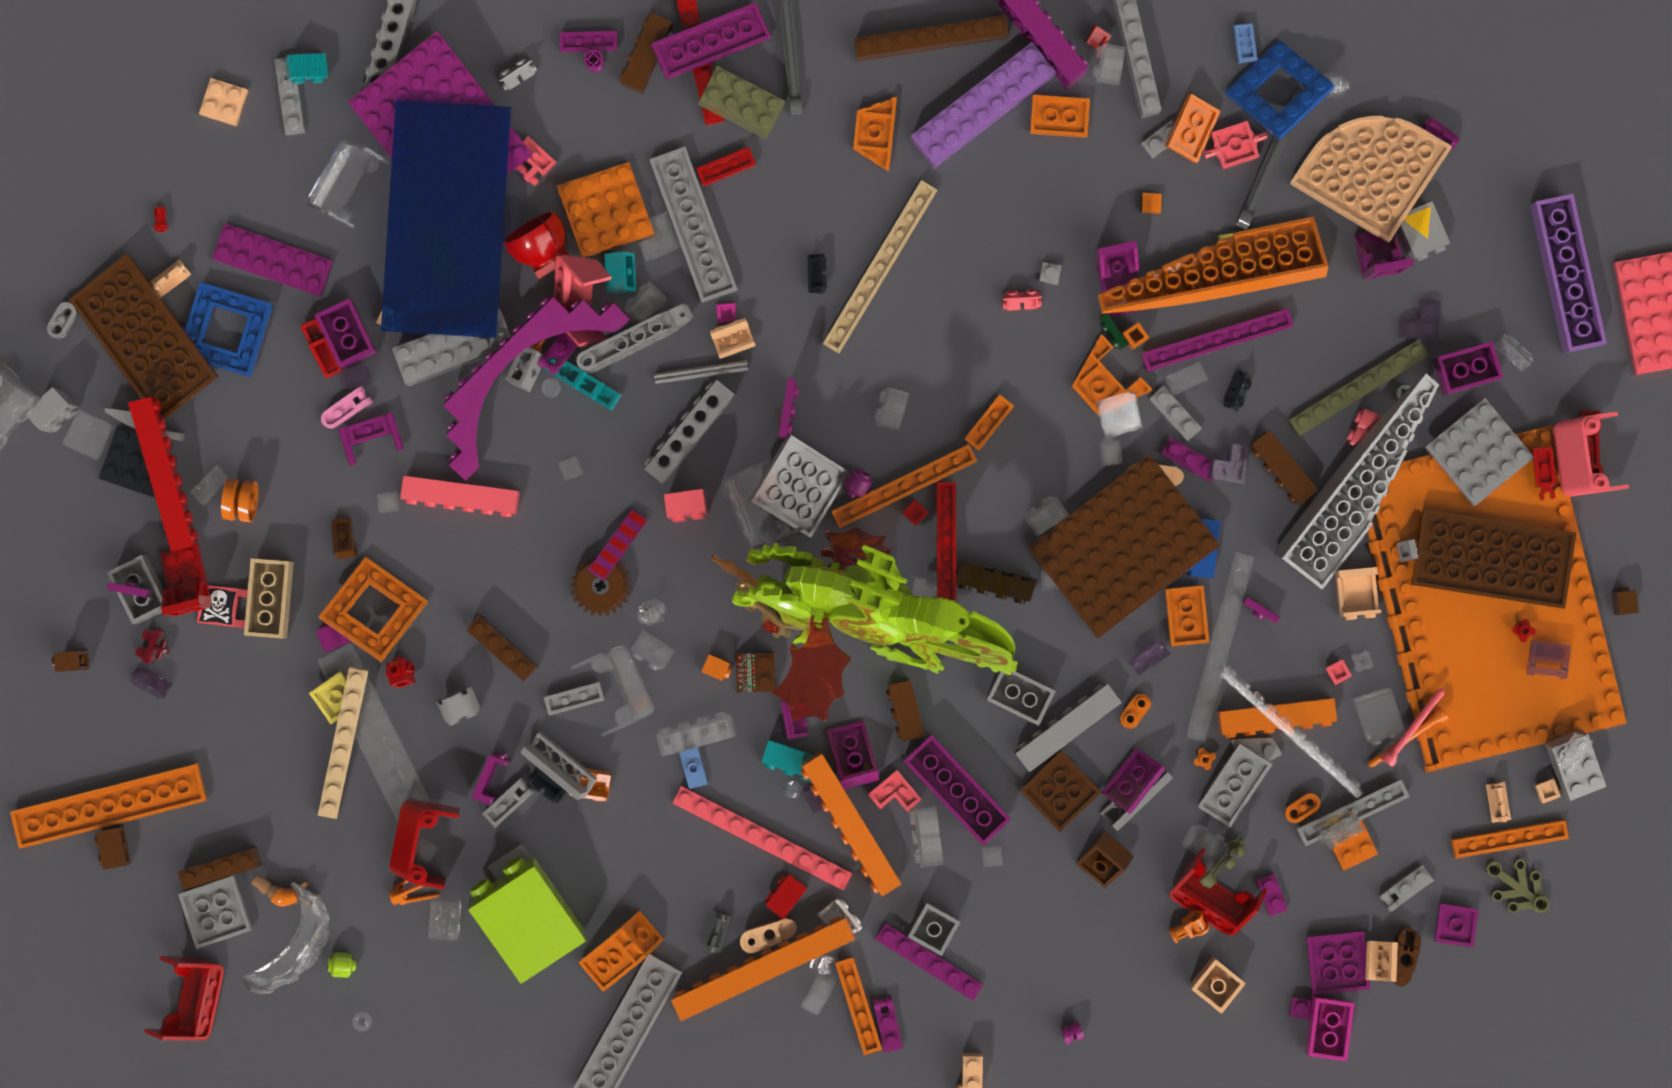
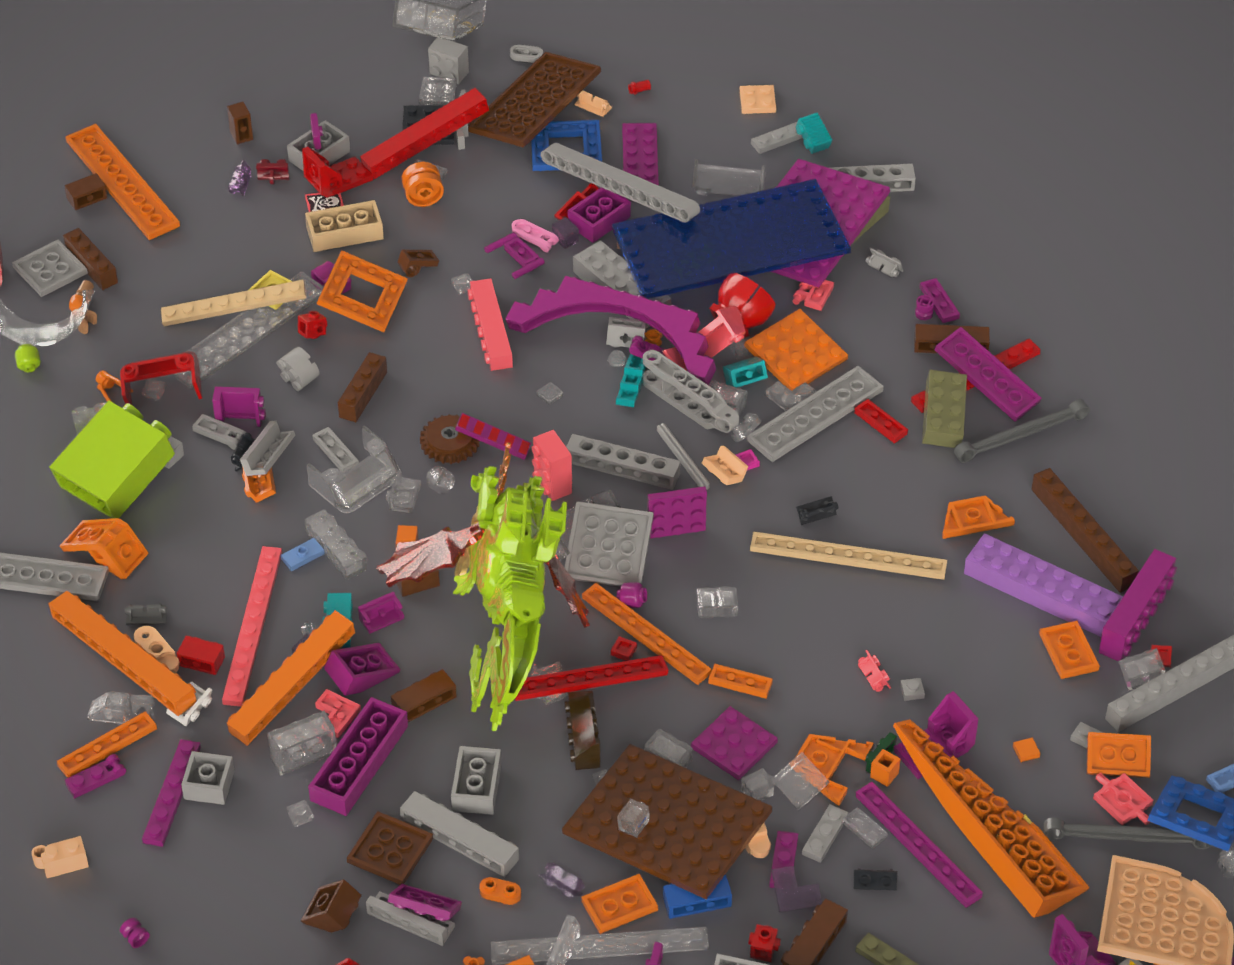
camera: 70 degrees right, 40 degrees down
none -> light grey beam [541,143,700,222]
none -> clear brick [617,799,650,837]
none -> magenta plate [691,706,778,781]
none -> clear plate [730,413,761,442]
none -> red brick [748,924,781,962]

